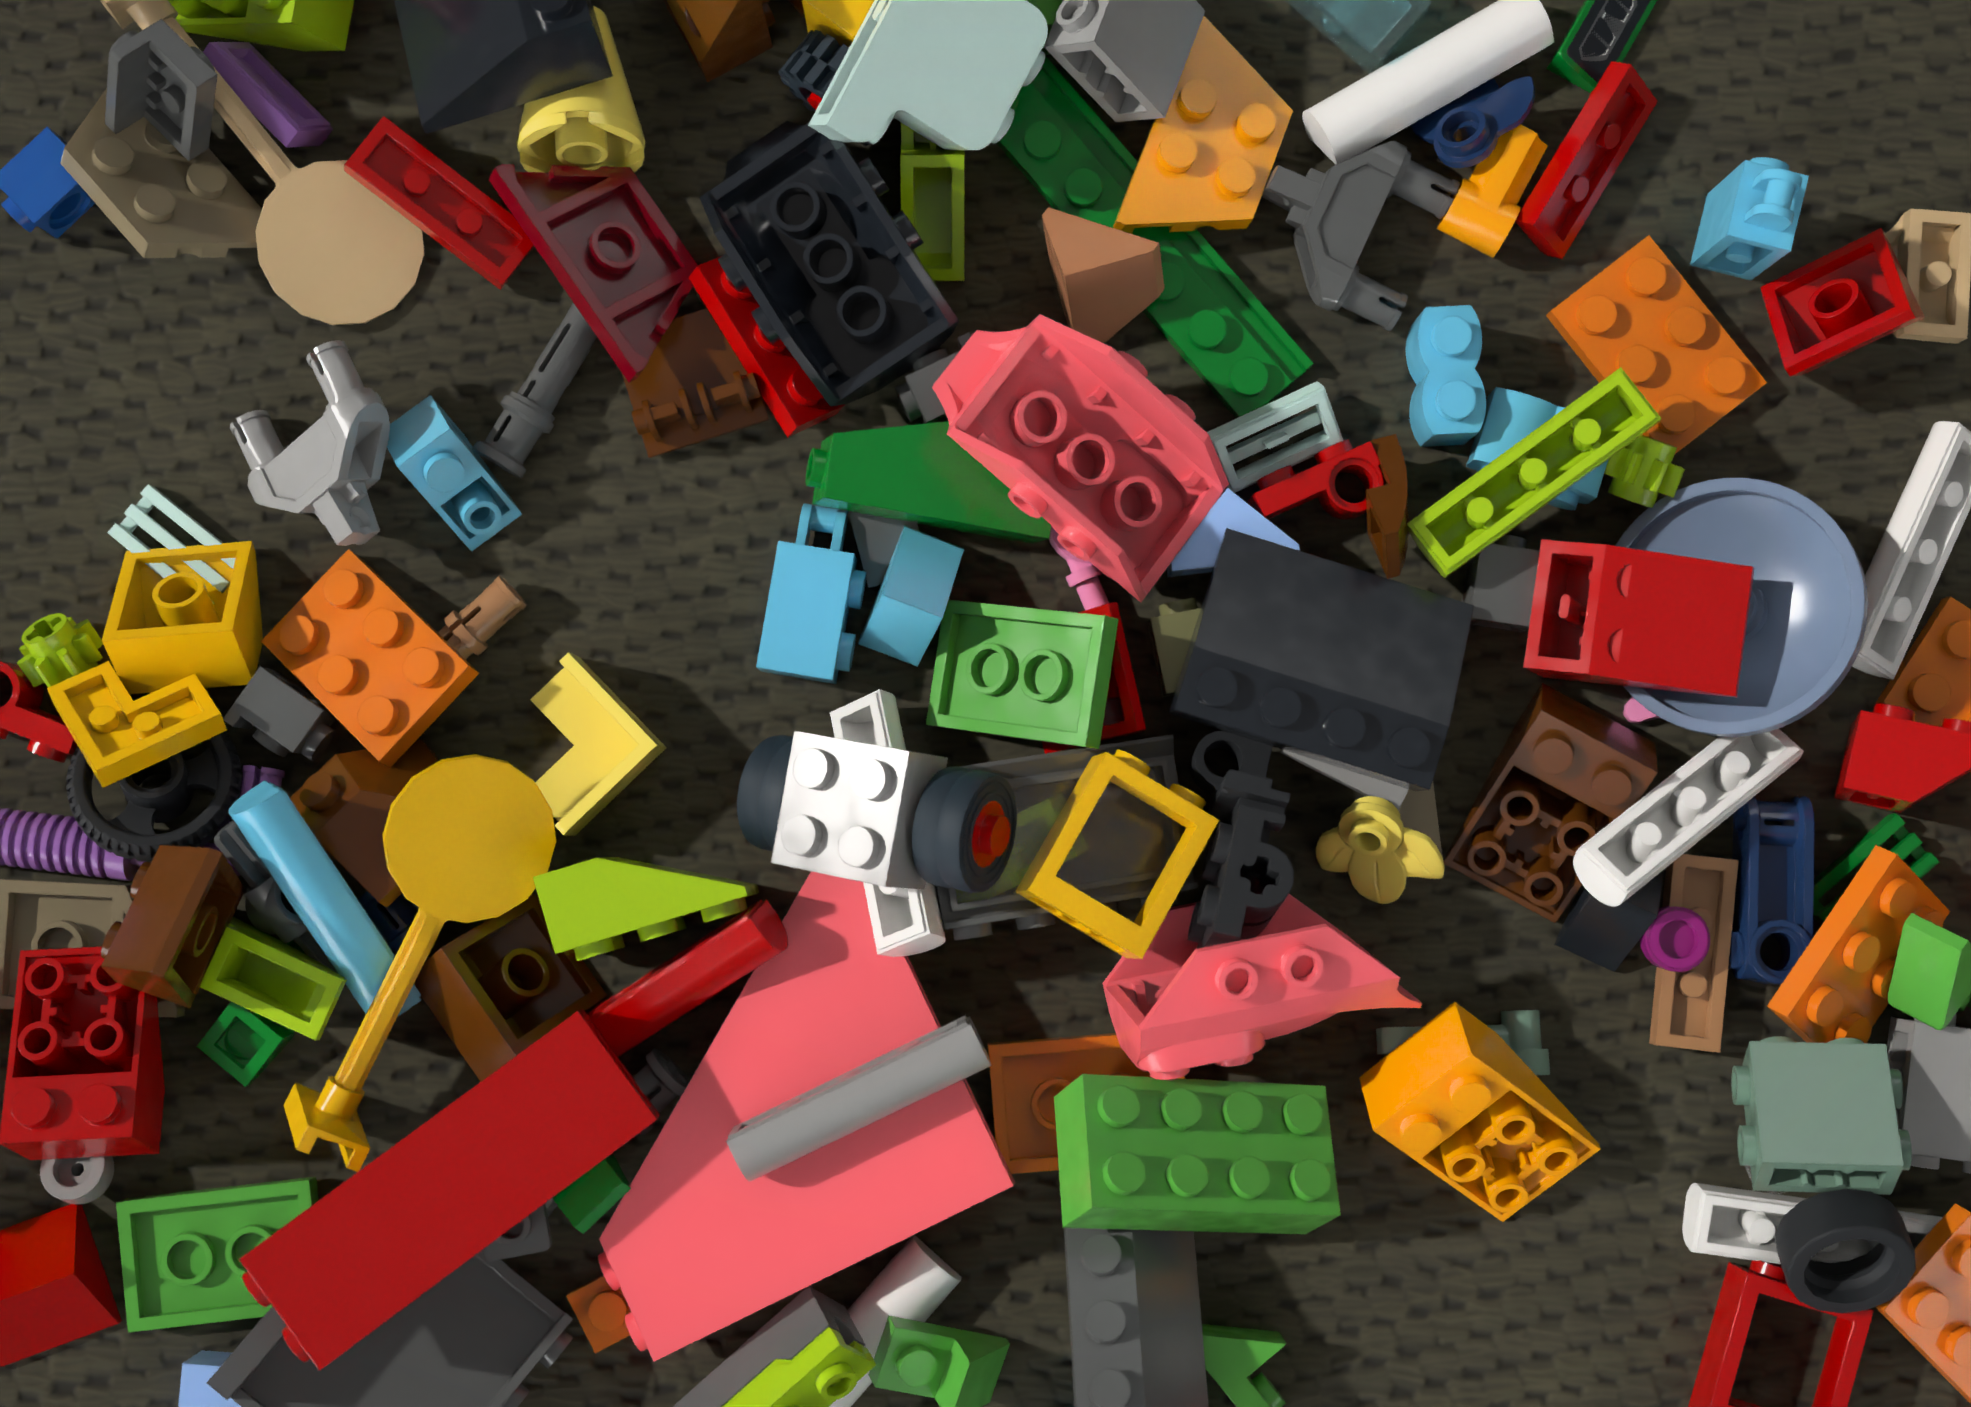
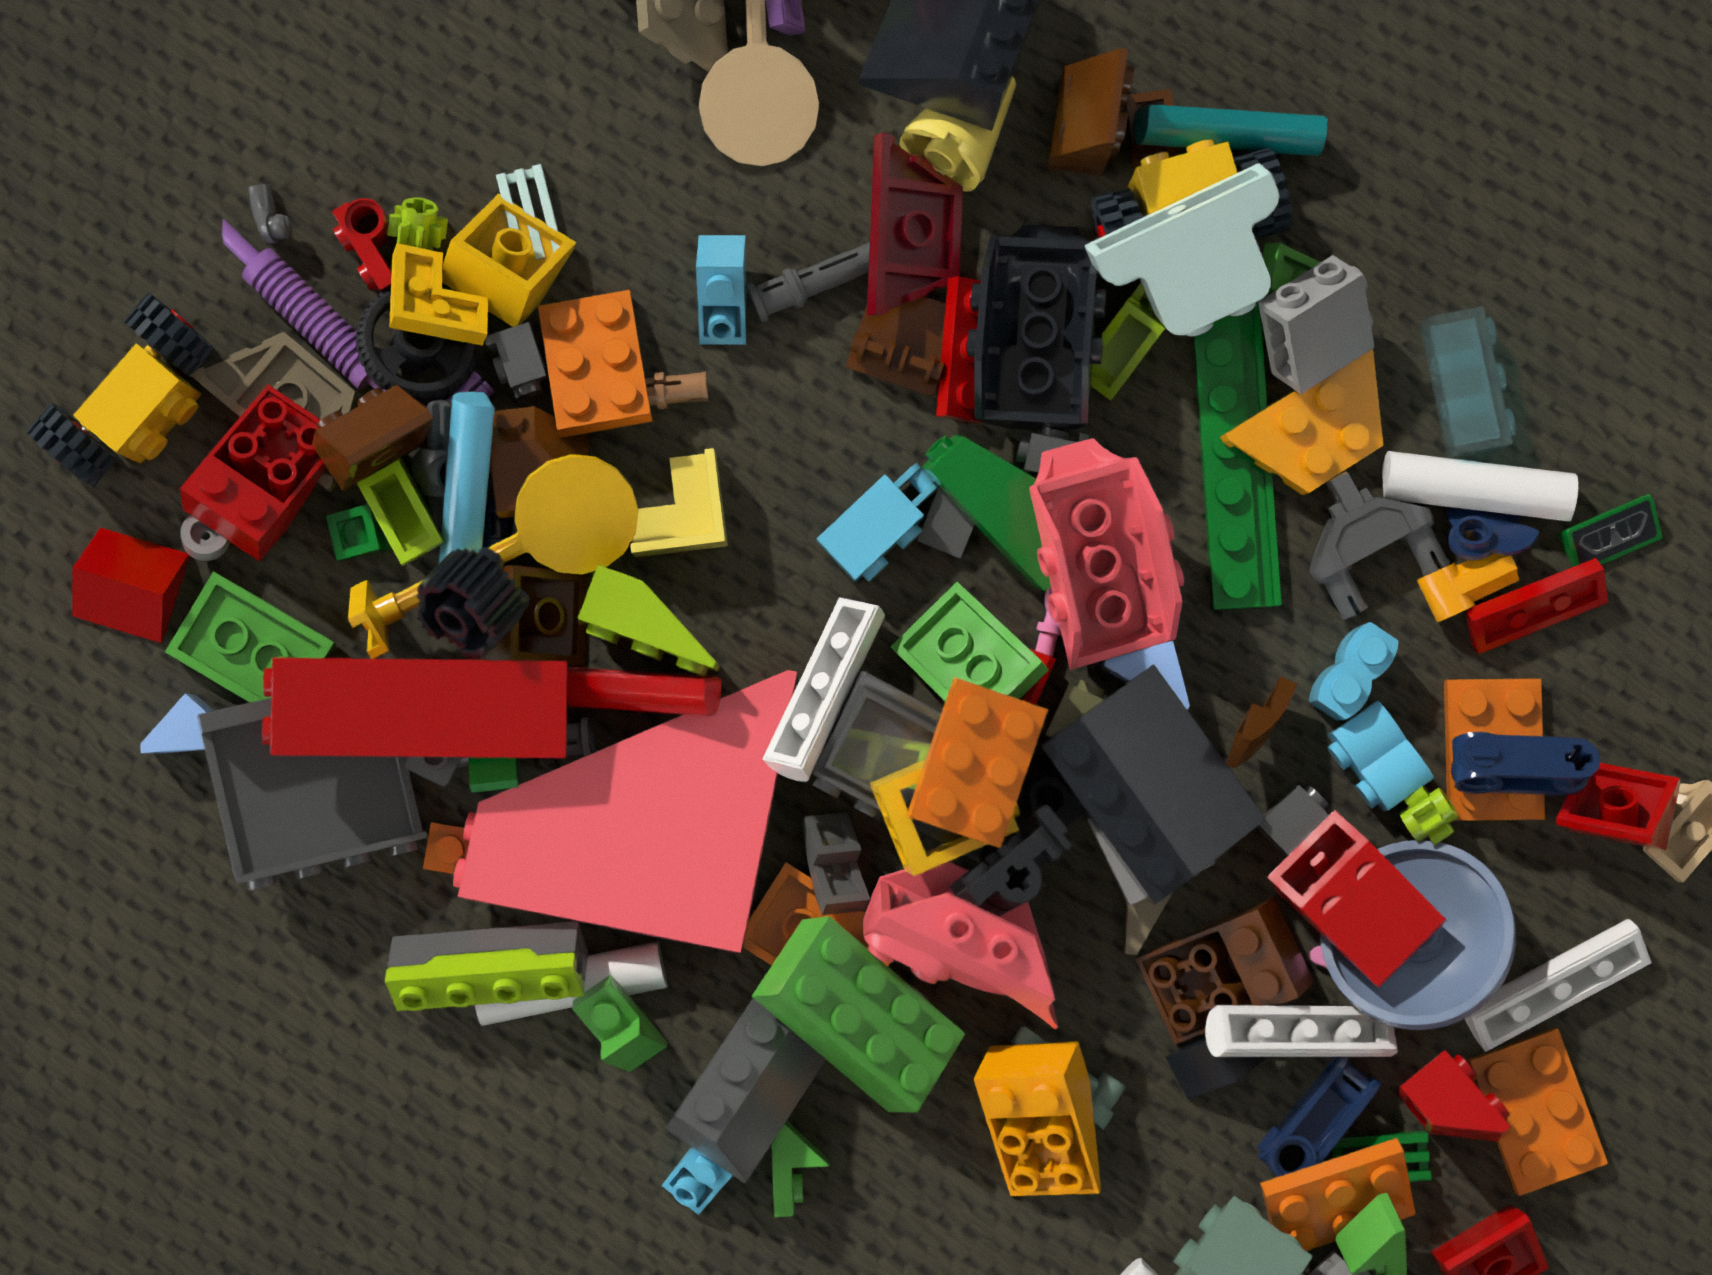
camera: 40 degrees right, 0 degrees up
light grey connector [230,340,390,546] -> none
red plate [344,116,535,290] -> none
light grey brick [726,1015,992,1182] -> none
brick [737,731,1017,893] -> none
medium azure slope [858,525,964,667] -> none
nougat slope [1042,207,1165,343] -> none
light aqua tile [1207,381,1343,493] -> none
red plate [1247,439,1384,520] -> none
light yellow plate [1316,796,1445,904] -> none
lime brick [1407,367,1662,578] -> none
magenta tile [1639,906,1710,972] -> none
medium nougat plate [1649,854,1739,1053] -> none
medium azure brick [1690,157,1809,281] -> none
none -> black brick [416,547,530,660]
none -> dark grey slope [802,812,871,915]
none -> orange plate [906,678,1048,848]
none -> dark blue piece [1451,732,1601,795]

